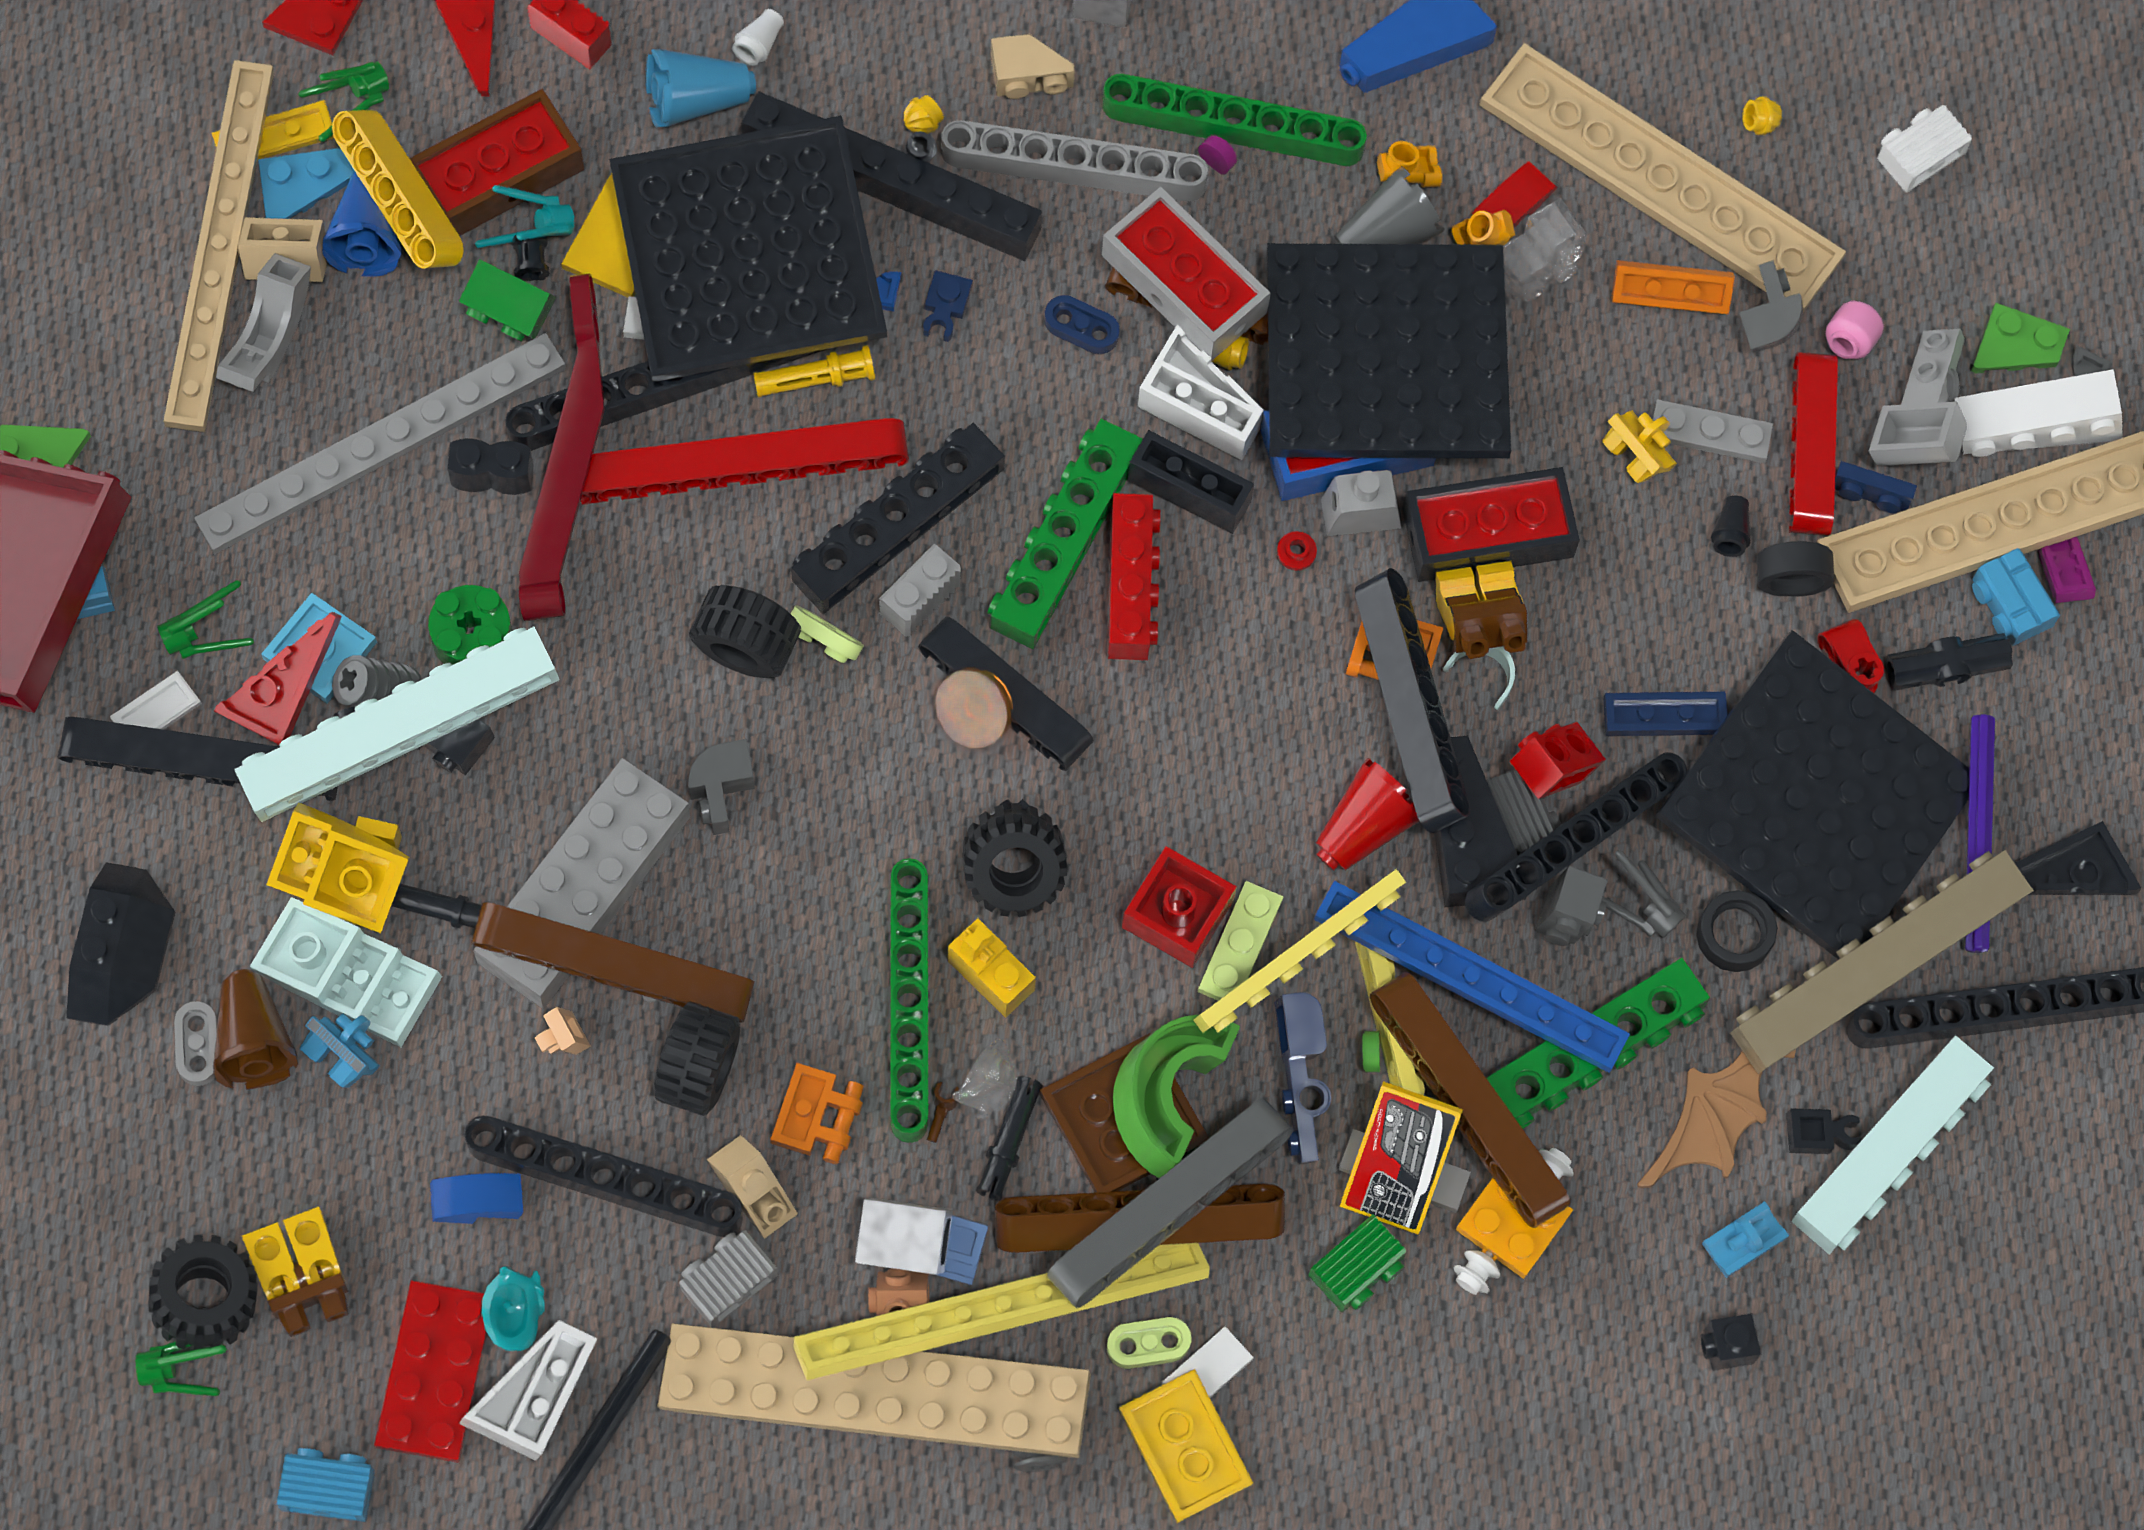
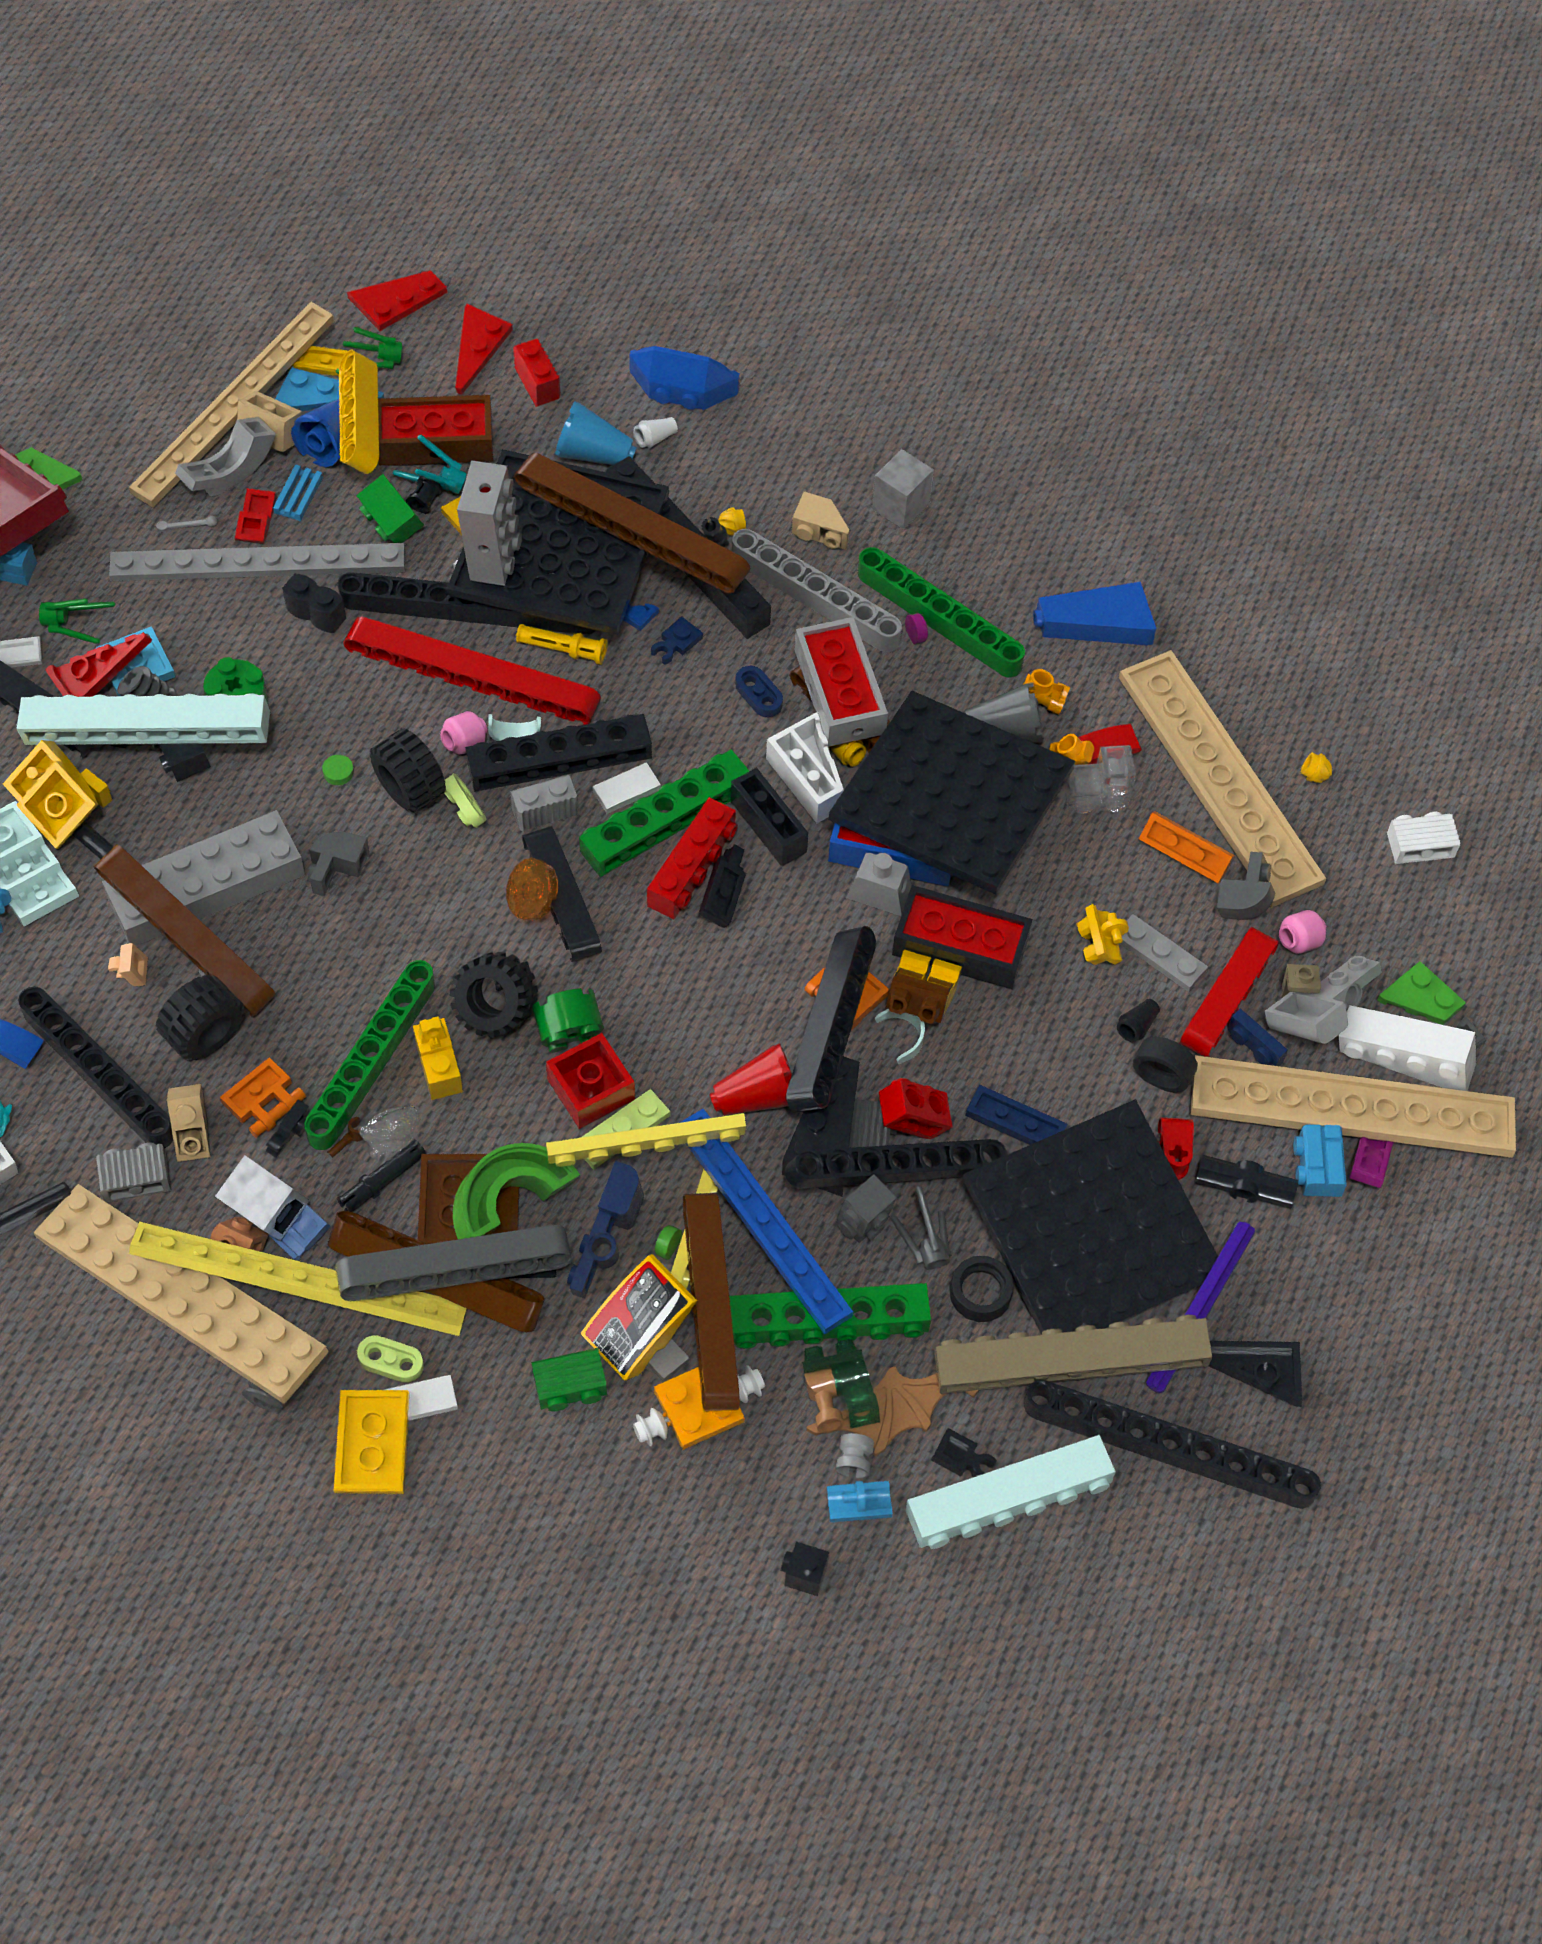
camera: 30 degrees right, 10 degrees down
dark red piece [519,273,605,622] -> none
red plate [1277,531,1317,571] -> none
none -> light grey hinge [156,516,218,532]
none -> red slope [235,488,277,544]
none -> black plate [266,1099,309,1158]
none -> dark azure tile [273,465,323,521]
none -> bright green tile [322,755,354,785]
none -> bright pink head [440,711,487,755]
none -> light grey brick [457,461,522,586]
none -> light aqua helmet [488,714,541,741]
none -> reddish brown beam [514,453,751,593]
none -> green brick [532,988,604,1053]
none -> white tile [593,762,661,814]
none -> black hinge [698,844,746,928]
none -> clear green hips [802,1339,880,1433]
none -> light grey wheel [836,1433,874,1479]
none -> dark tan bracket [1282,964,1321,998]

